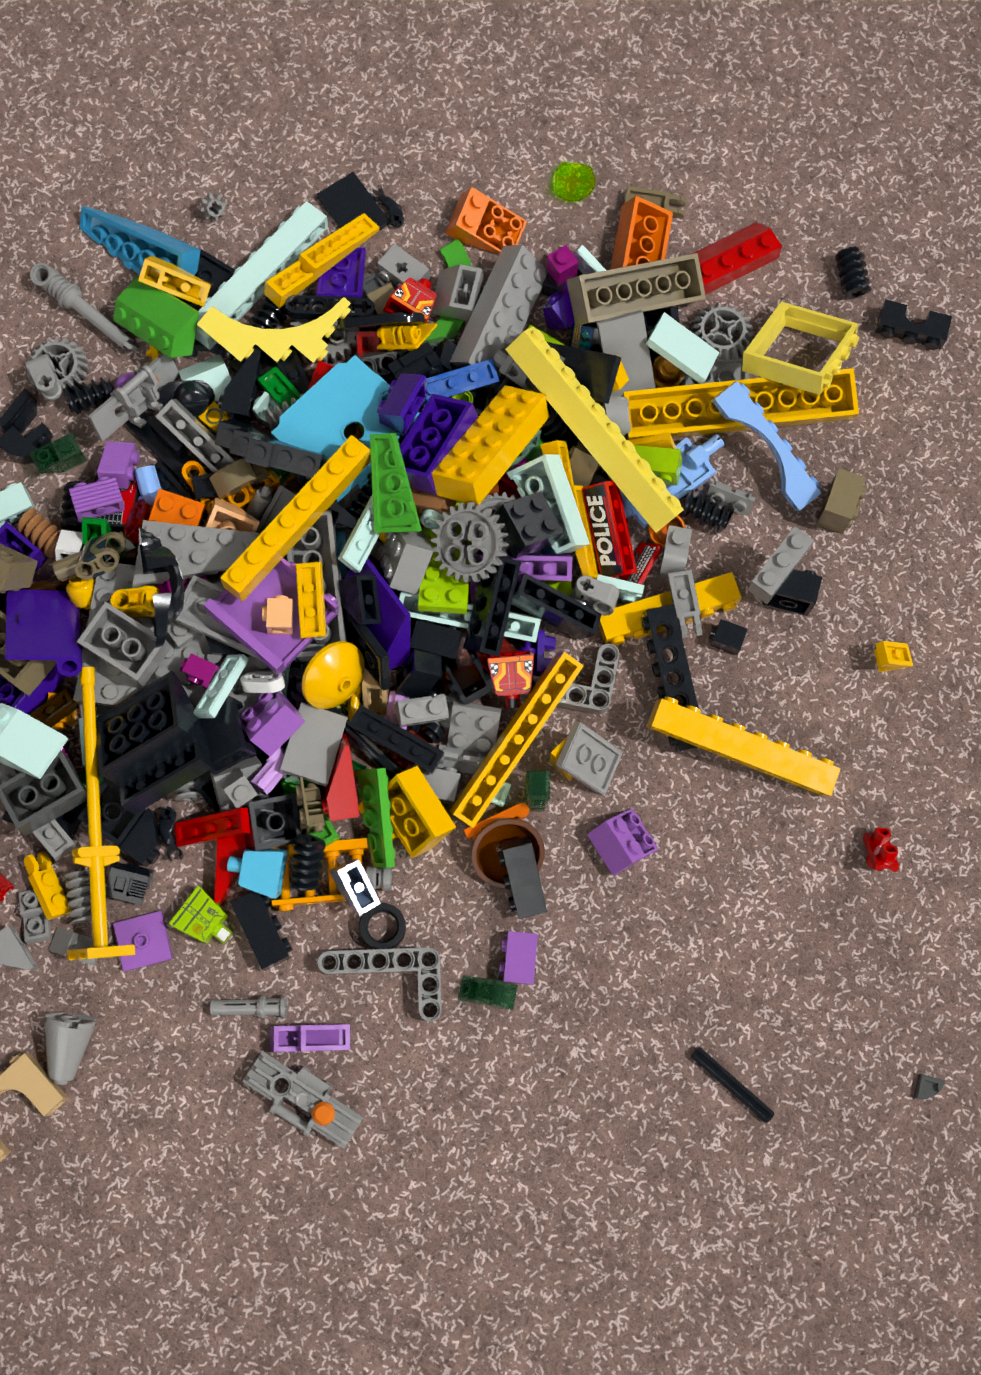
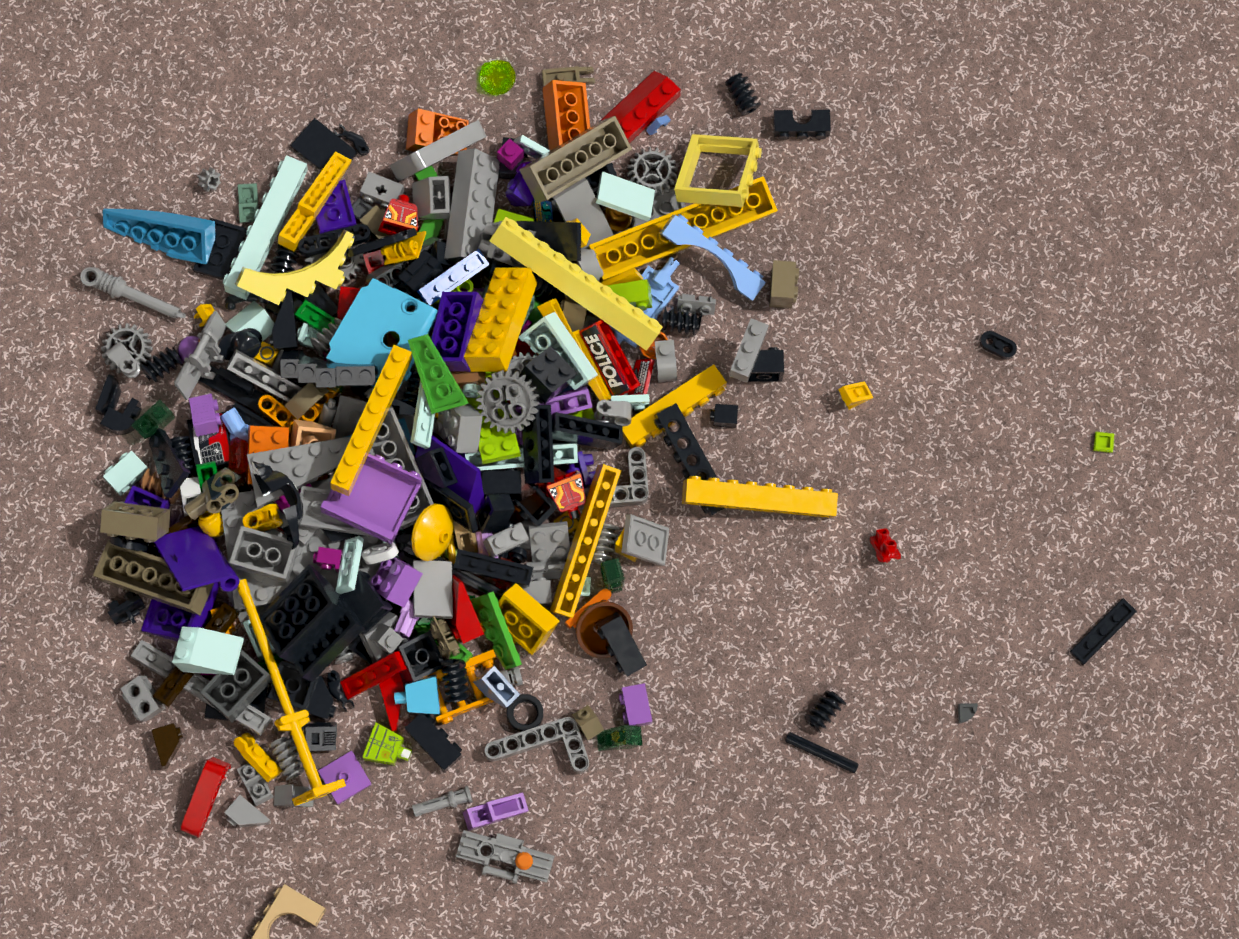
camera: 20 degrees left, 0 degrees up
light grey cone [44,1012,96,1085] -> none
medium lavender brick [69,477,125,522] -> none
bright green slope [113,276,199,358] -> none
yellow slope [138,255,211,307] -> none
black tile [191,472,219,501] -> none
light nougat brick [262,595,294,635] -> none
yellow tile [296,562,327,638] -> none
dark purple slope [377,373,427,435] -> none
medium lavender slope [587,808,658,876] -> none
light grey hinge [667,570,702,638] -> none
none -> black wing [149,428,190,498]
none -> sand green slope [238,183,258,222]
none -> light grey beam [389,120,487,182]
none -> yellow tile [554,511,579,534]
none -> dark tan brick [572,705,604,740]
none -> light grey piece [592,523,620,566]
none -> medium blue tile [646,115,671,135]
none -> black piece [804,691,846,733]

